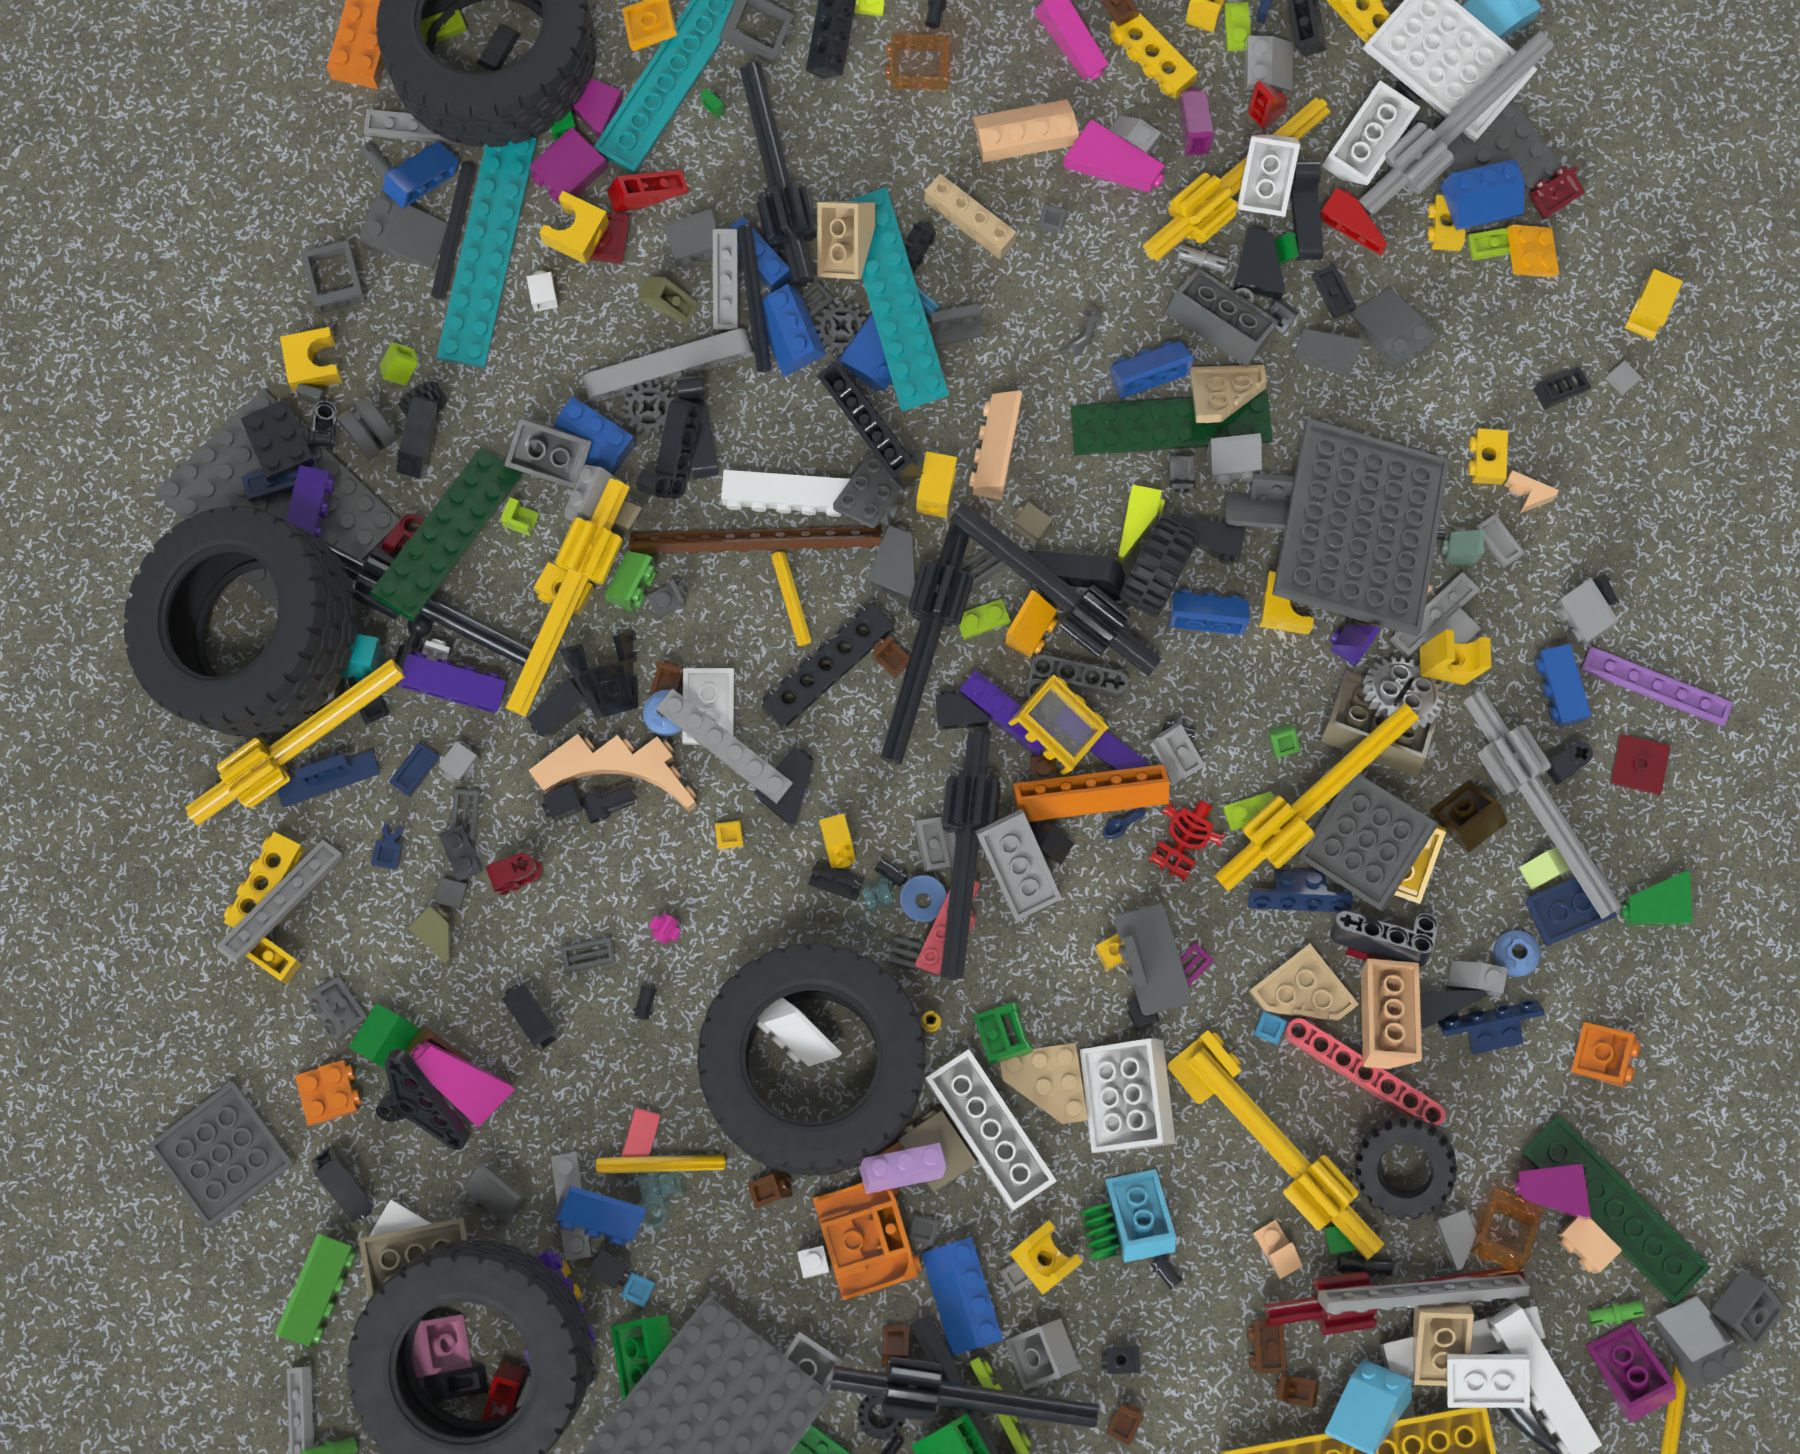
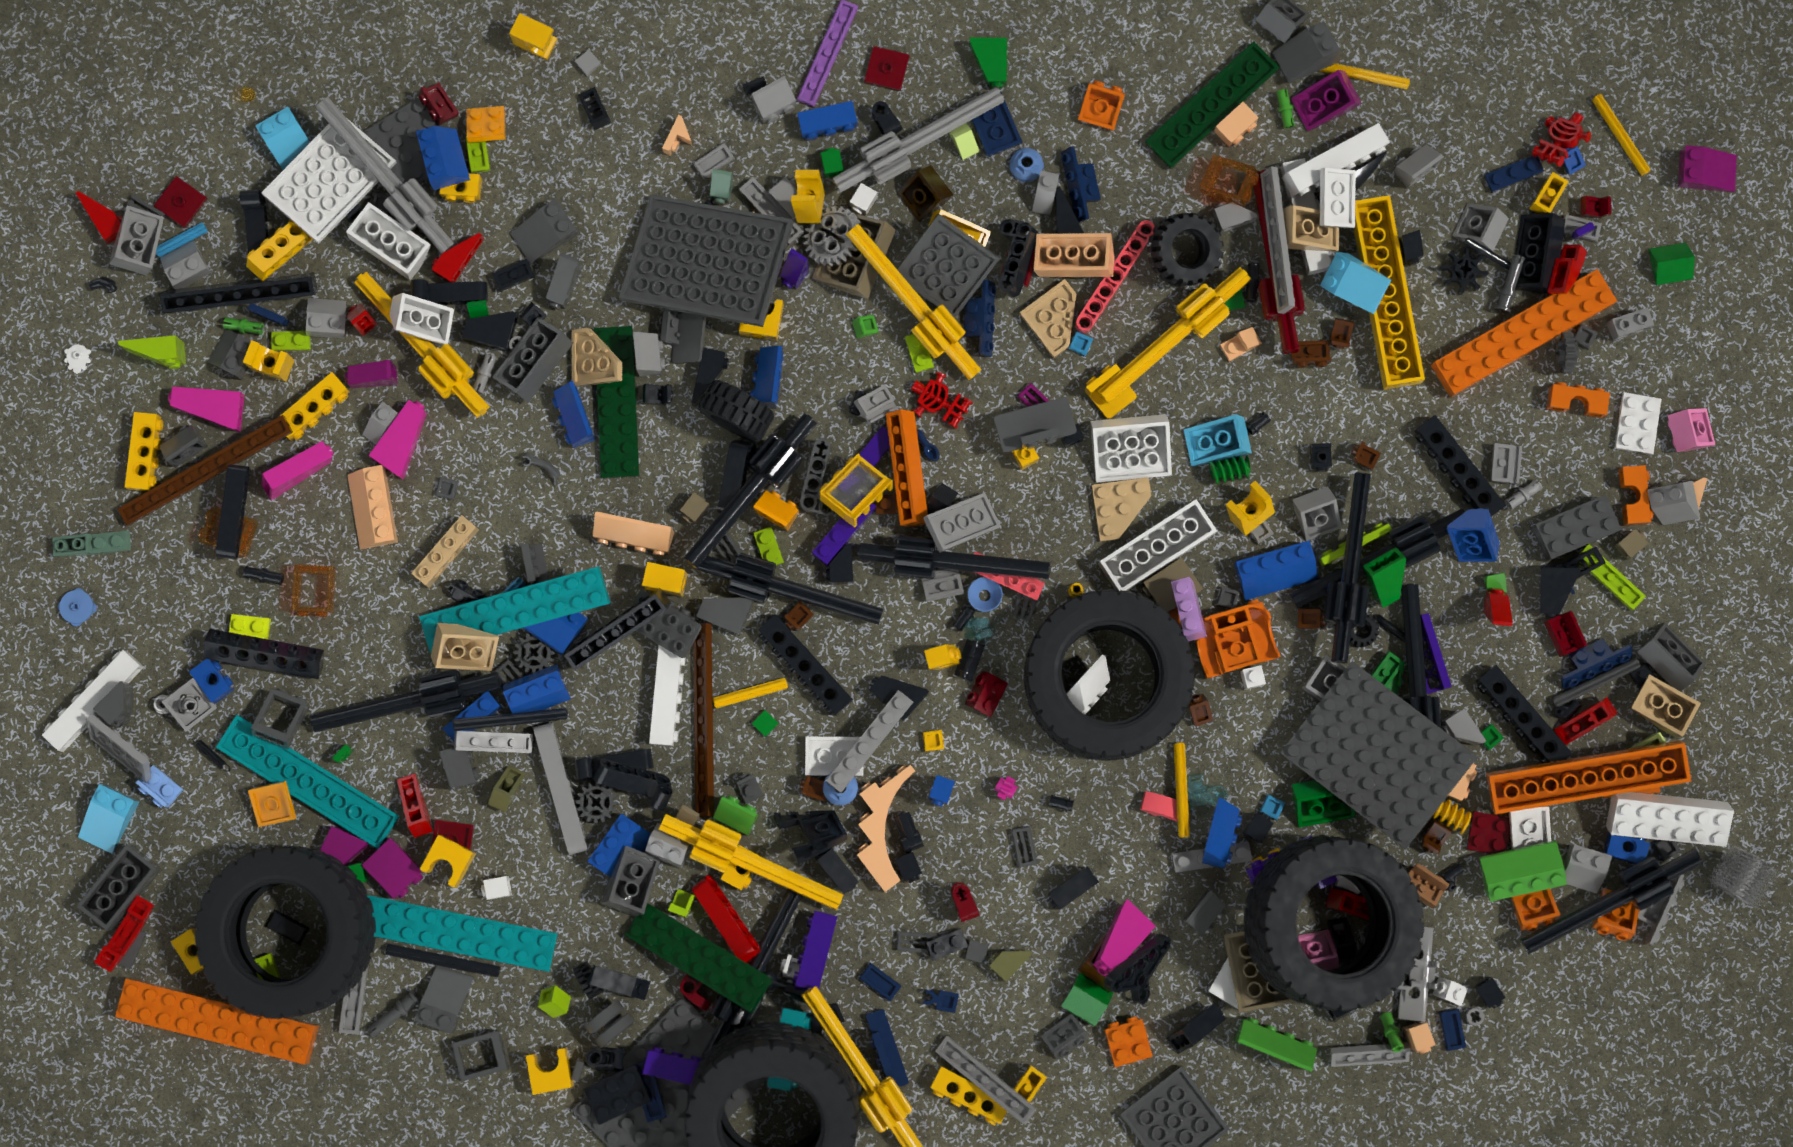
camera: 90 degrees left, 5 degrees up
blue brick [382,141,459,209] -> none
light grey brick [438,741,480,784] -> none
green plate [973,1002,1034,1065] -> none
neon yellow slope [1117,485,1165,563] -> none
yellow brick [1468,428,1508,485] -> none
magenta slope [1514,1164,1591,1220] -> none
none -> red beam [692,875,761,963]
none -> green tile [752,710,779,737]
none -> green brick [821,147,844,178]
none -> white brick [850,183,878,215]
none -> blue brick [929,775,955,807]
none -> dark red bracket [965,671,1008,718]

